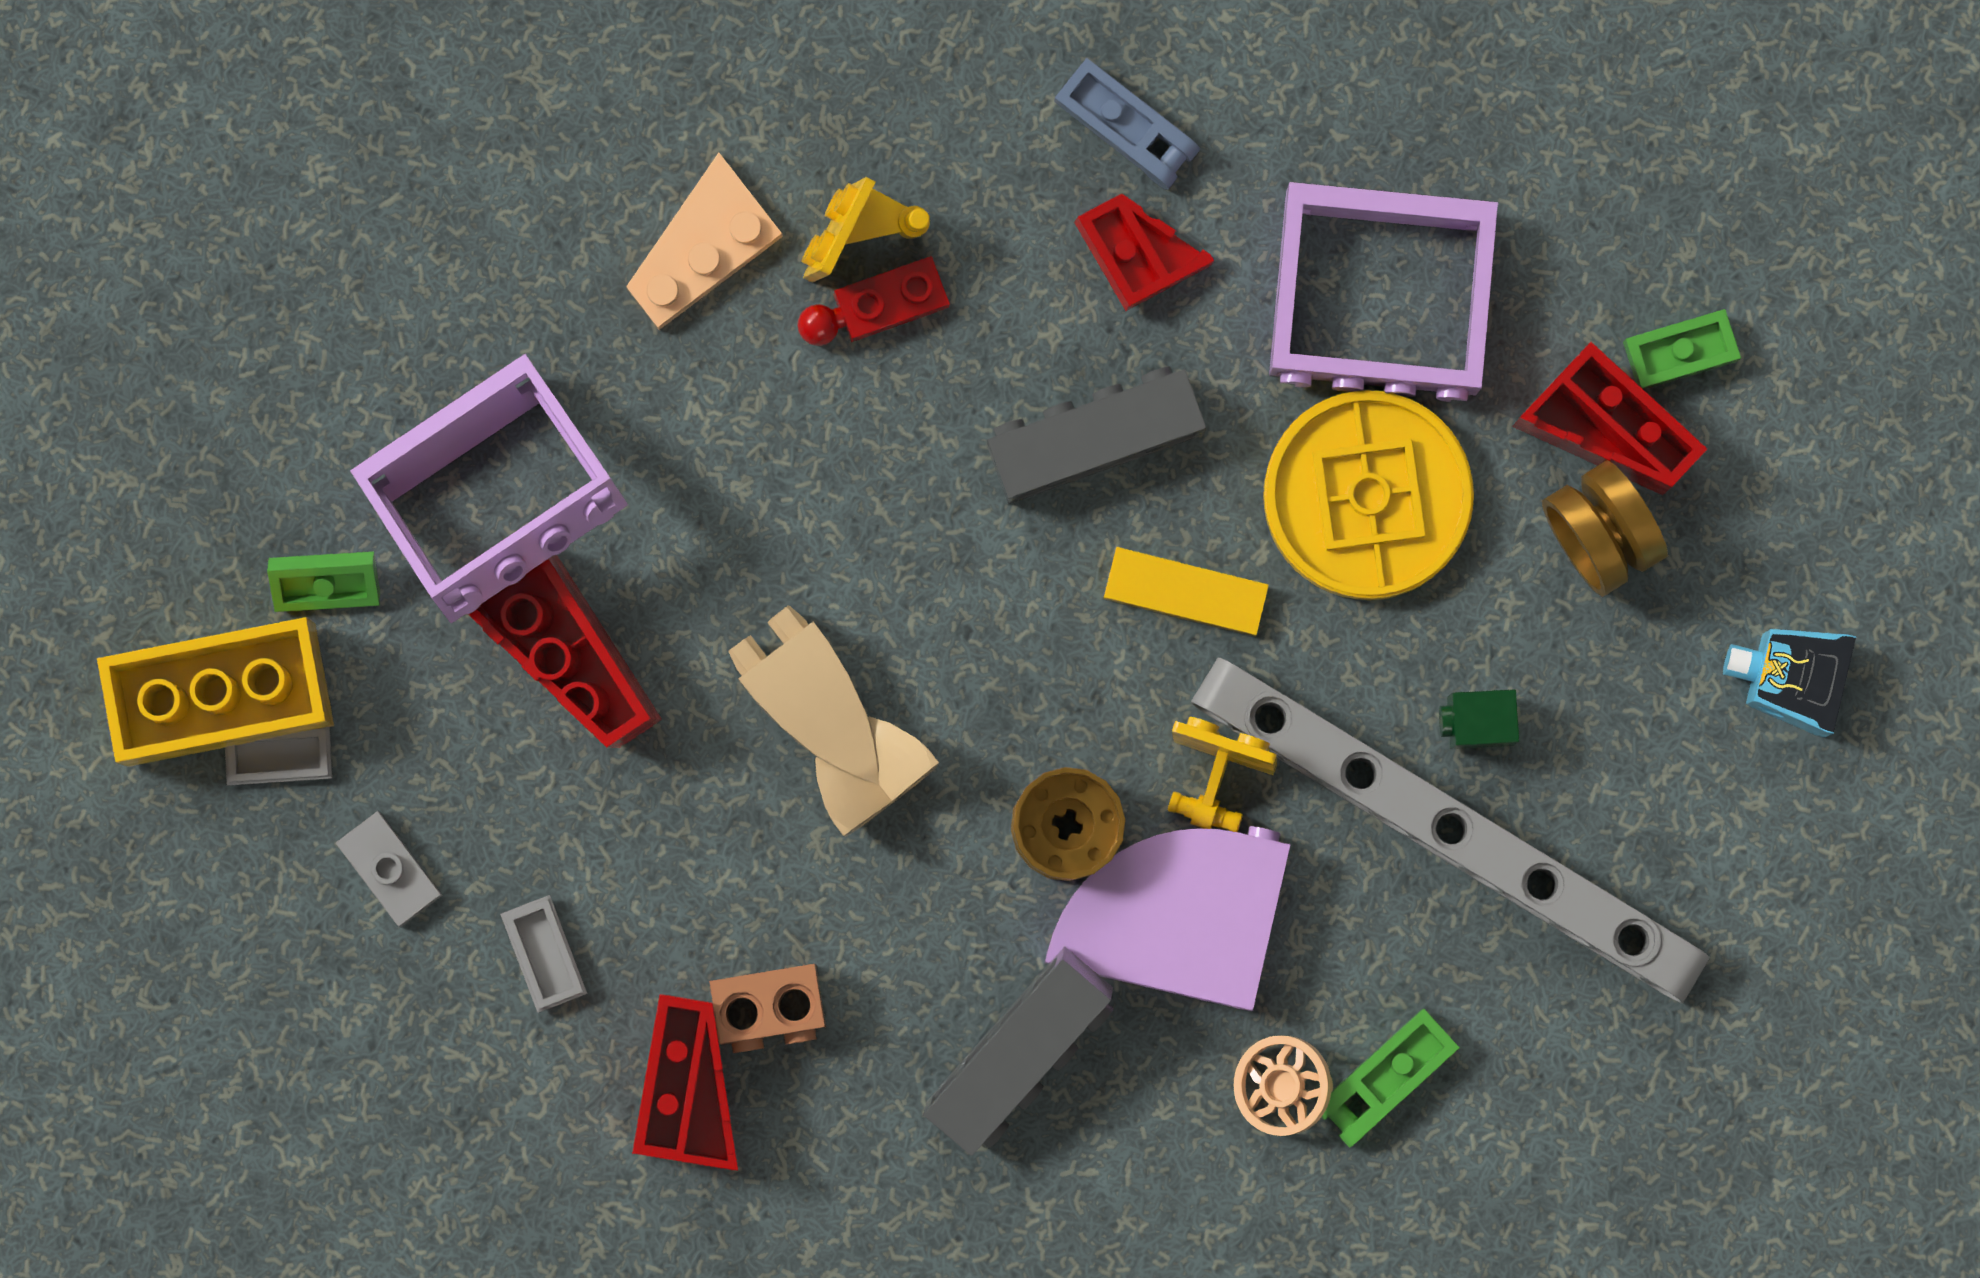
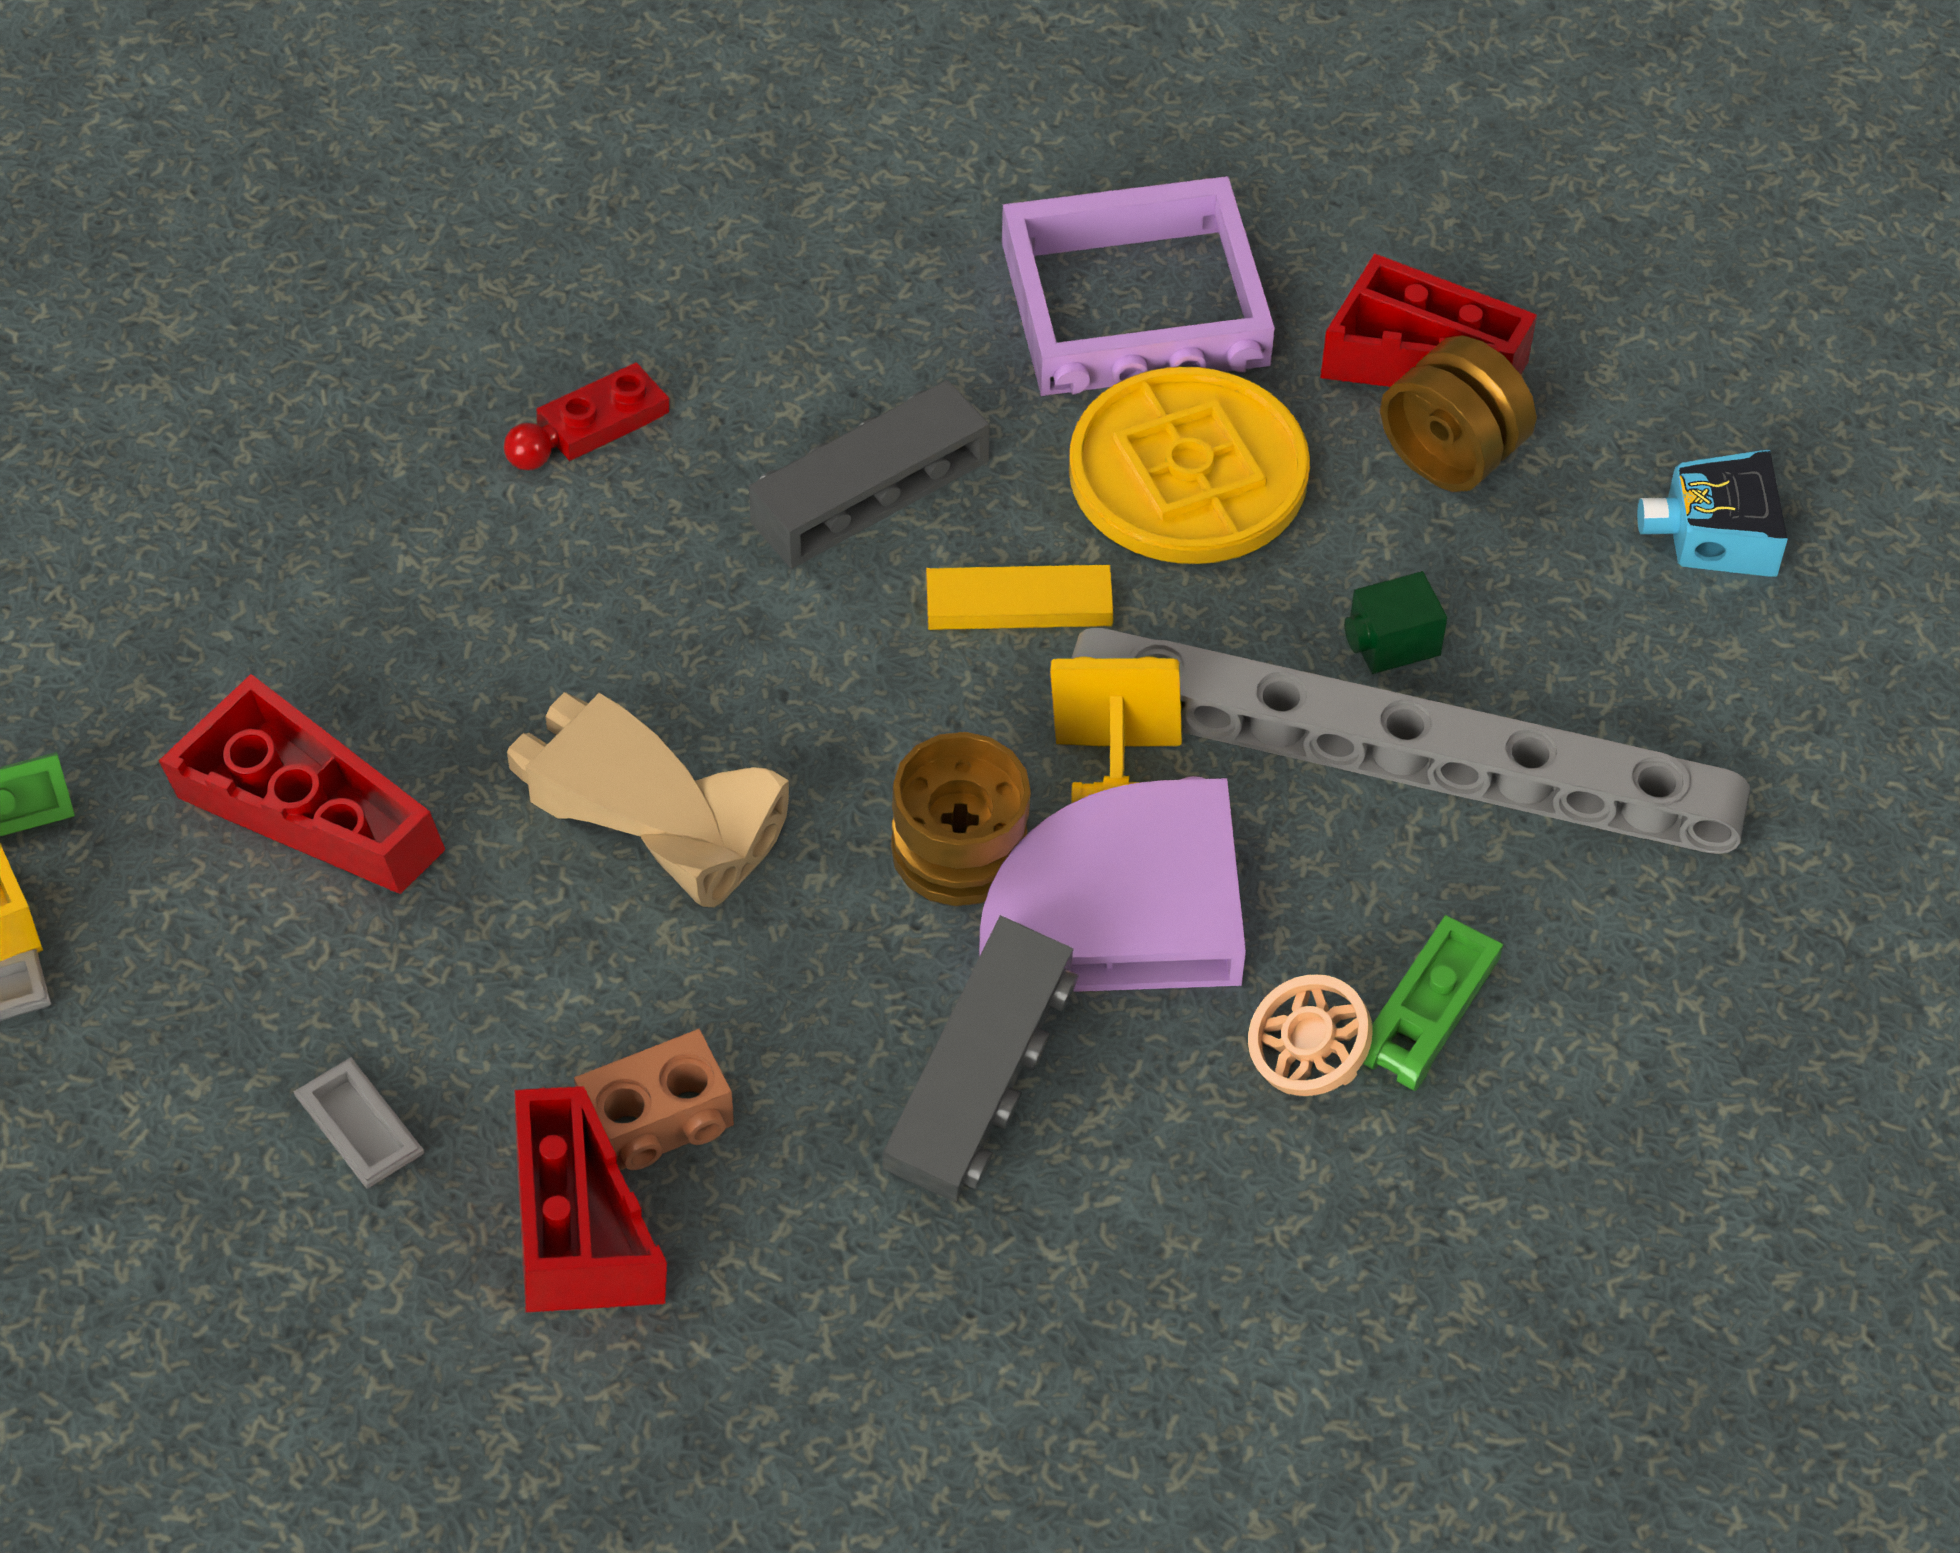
camera: 15 degrees left, 30 degrees down
light grey plate [336,811,443,927] -> none
lavender window [350,354,628,624] -> none
light nougat wing [626,153,783,330] -> none
yellow plate [802,177,930,283] -> none
sand blue plate [1054,58,1200,190] -> none
red wing [1074,193,1214,311] -> none
bright green plate [1623,309,1741,390] -> none

